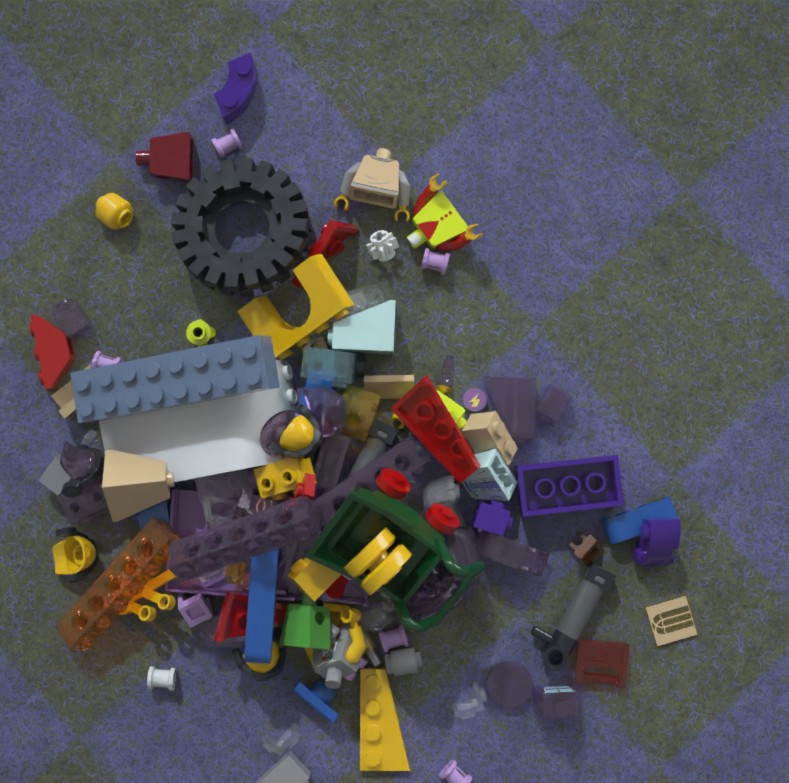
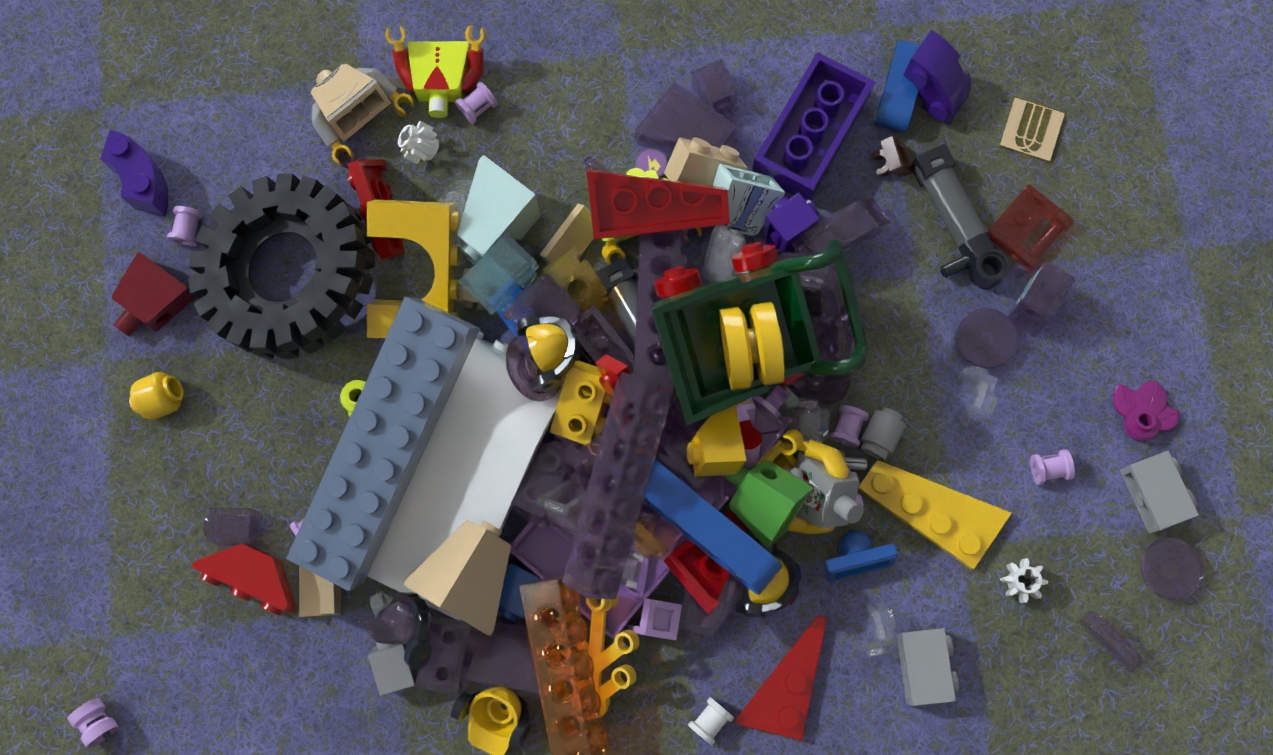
camera: 50 degrees left, 10 degrees down
none -> clear purple slope [467,616,553,695]
none -> red wing [734,615,827,740]

